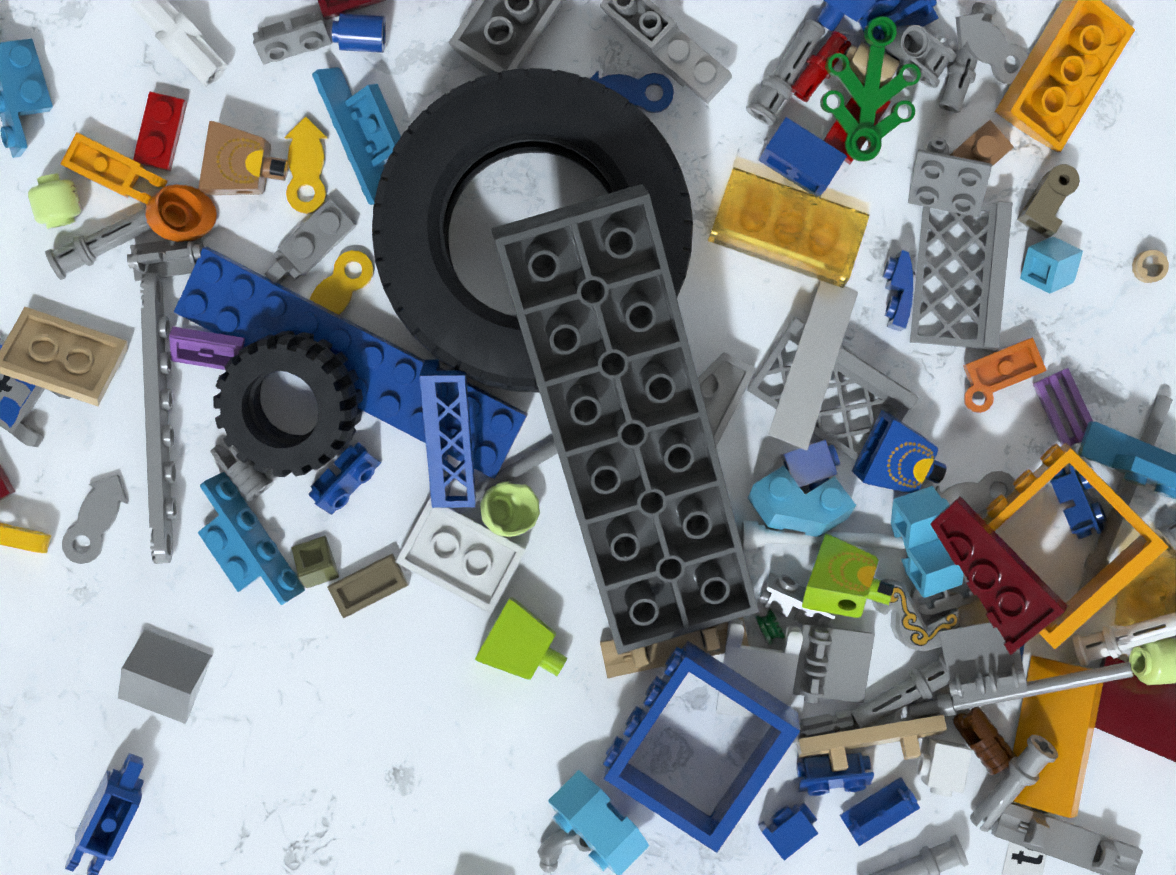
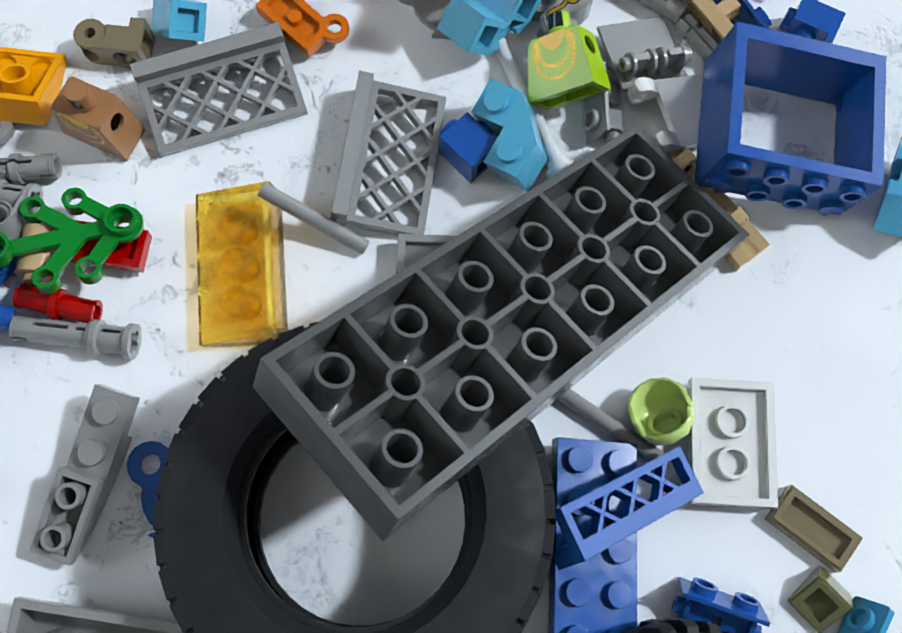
camera: 120 degrees left, 15 degrees down
lime torso [475,596,568,680] -> none
dark green bush [754,608,785,646] -> none
blue hinge [758,117,847,199] -> none
white sticker [768,277,858,450] -> none
blue torso [852,410,947,493] -> none
blue slope [882,250,914,331] -> none
light grey hinge [908,137,992,218] -> none
none -> light grey bar [257,182,370,255]

